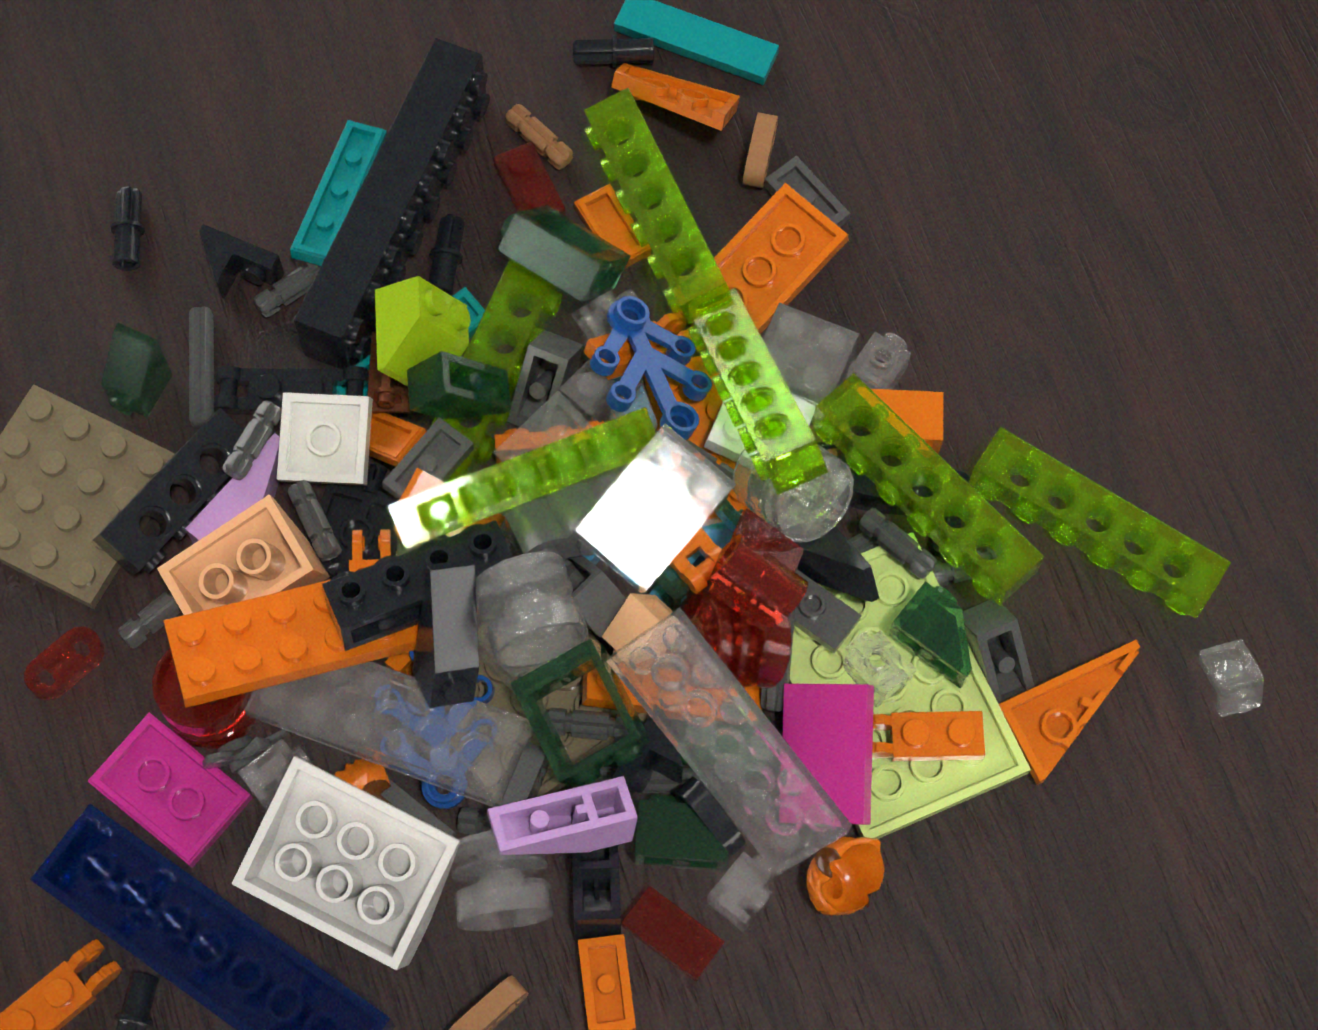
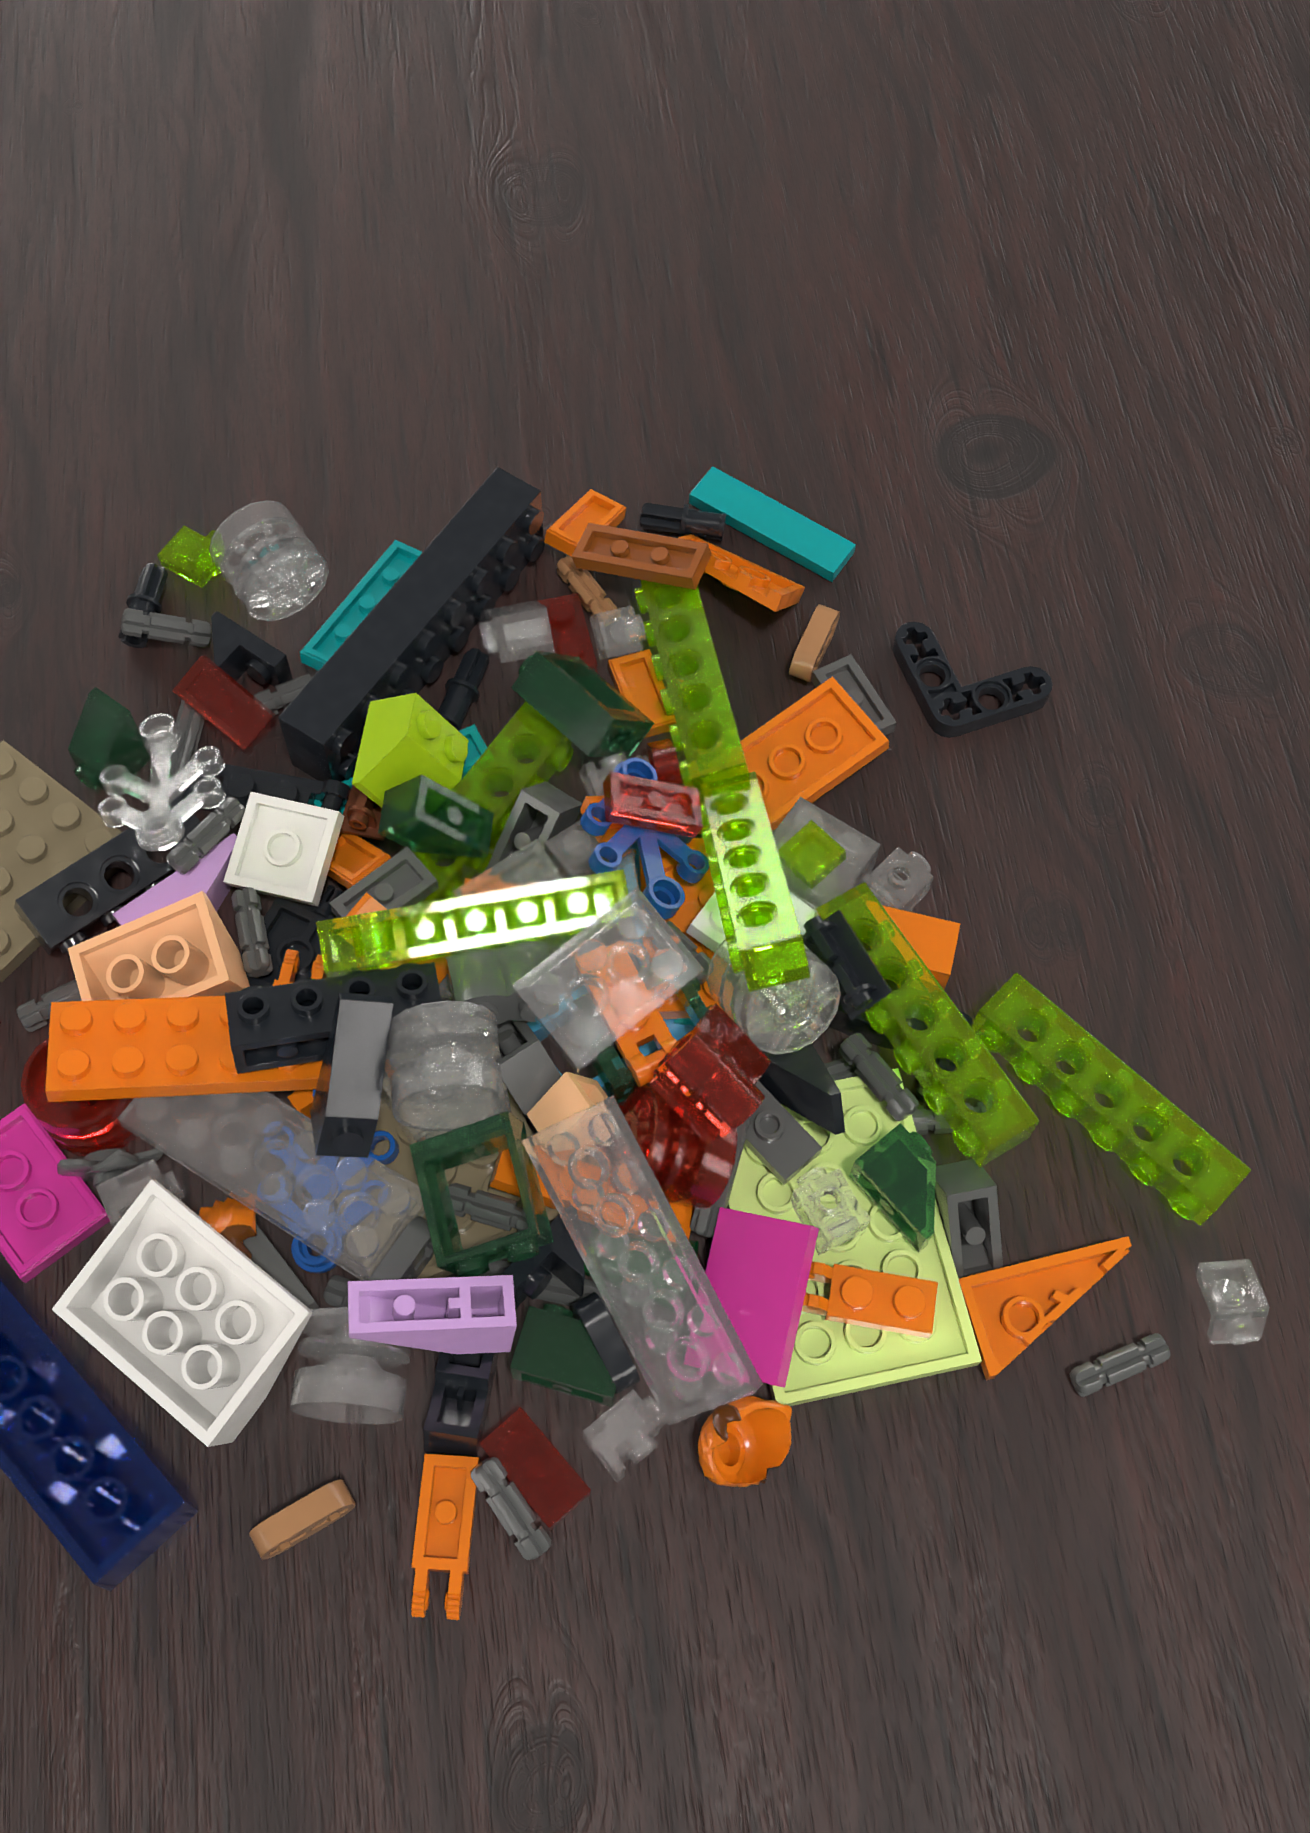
camera: 10 degrees right, 5 degrees down
none -> clear plant [98,713,225,851]
none -> dark grey axle [121,608,211,648]
none -> clear neon green bracket [157,525,228,588]
none -> clear red plate [172,655,276,751]
none -> clear wheel [209,500,329,621]
none -> dark grey axle [471,1457,552,1560]
none -> clear brick [479,600,555,663]
none -> orange tile [544,489,627,556]
none -> dark orange plate [571,523,711,590]
none -> clear brick [590,606,646,660]
none -> clear red plate [603,771,703,838]
none -> clear red beam [647,739,682,791]
none -> clear neon green plate [777,820,846,890]
none -> black hinge [800,910,893,1021]
none -> black beam [892,622,1052,738]
none -> dark grey axle [1069,1333,1171,1397]

